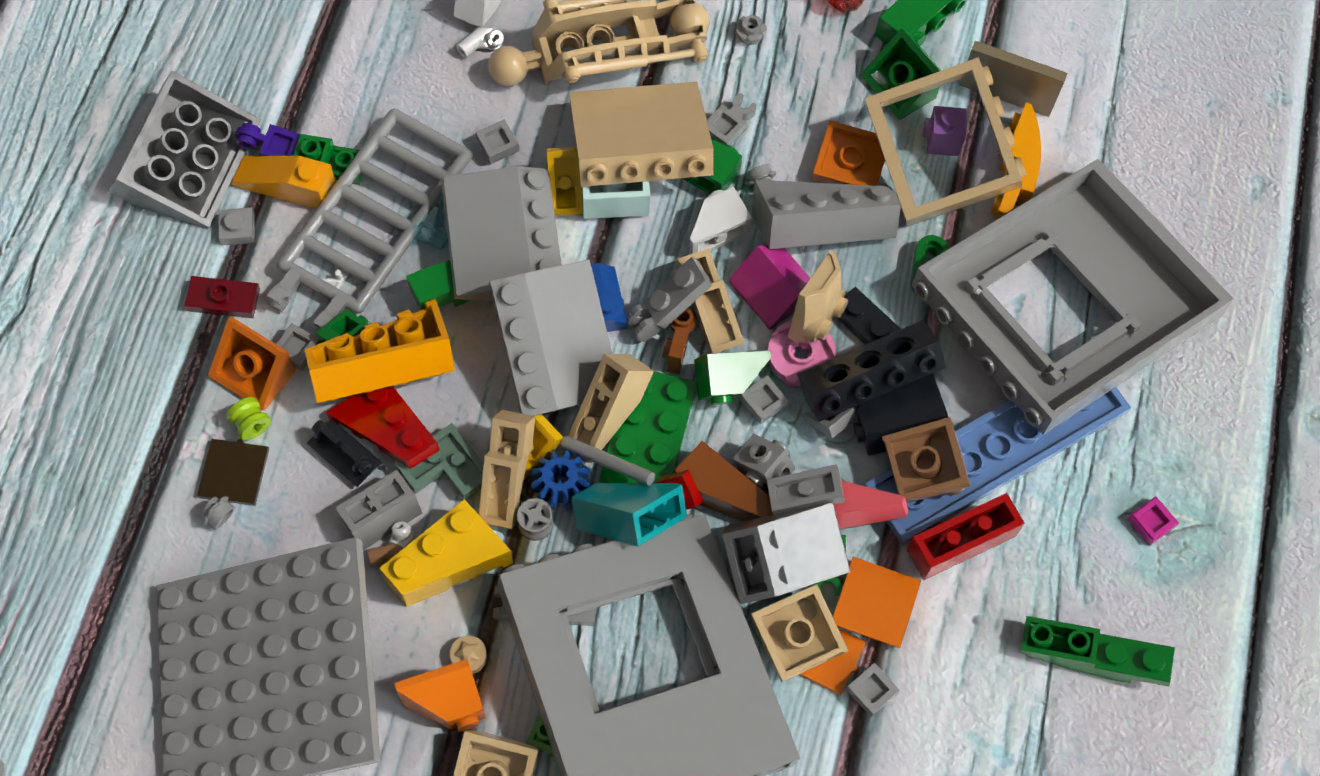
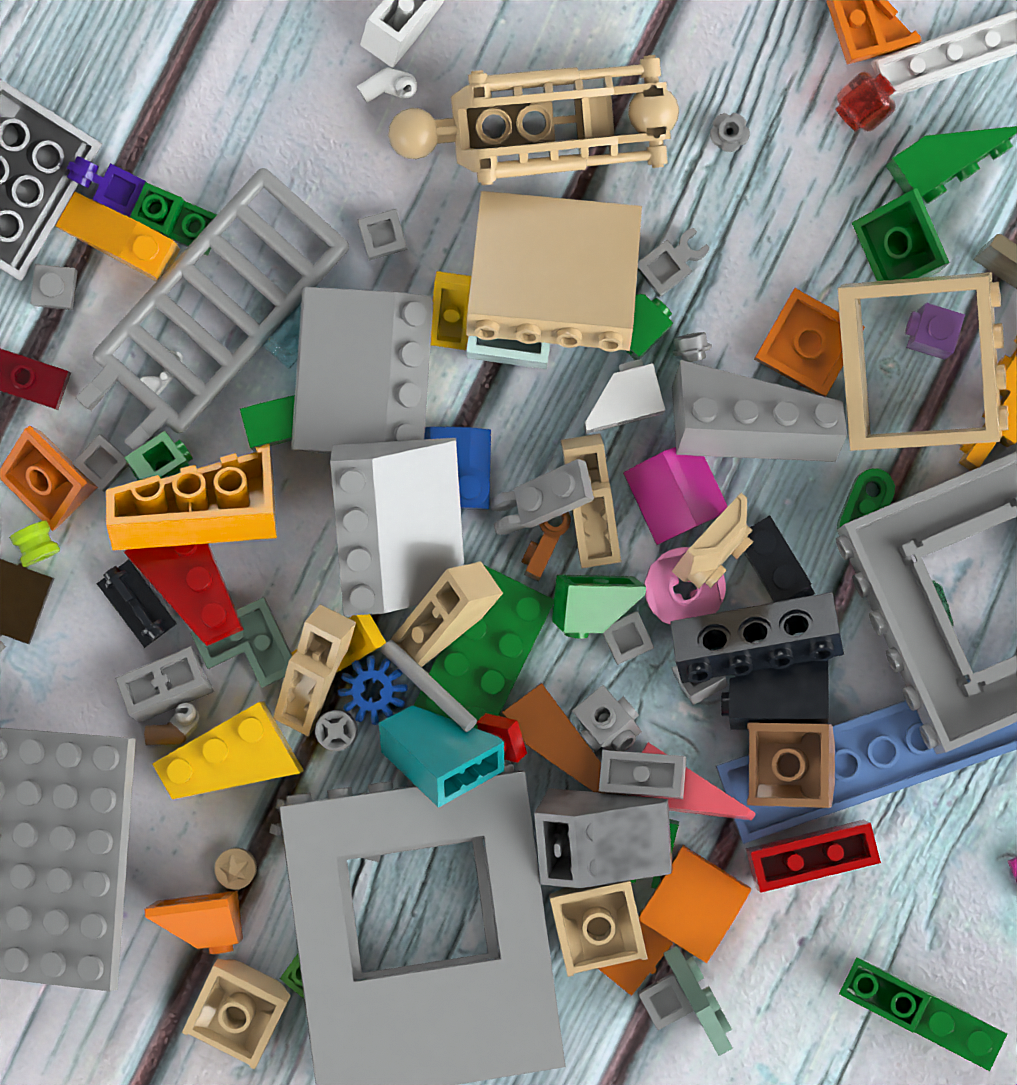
camera: 15 degrees right, 20 degrees up
none -> sand green plate [663,946,733,1056]

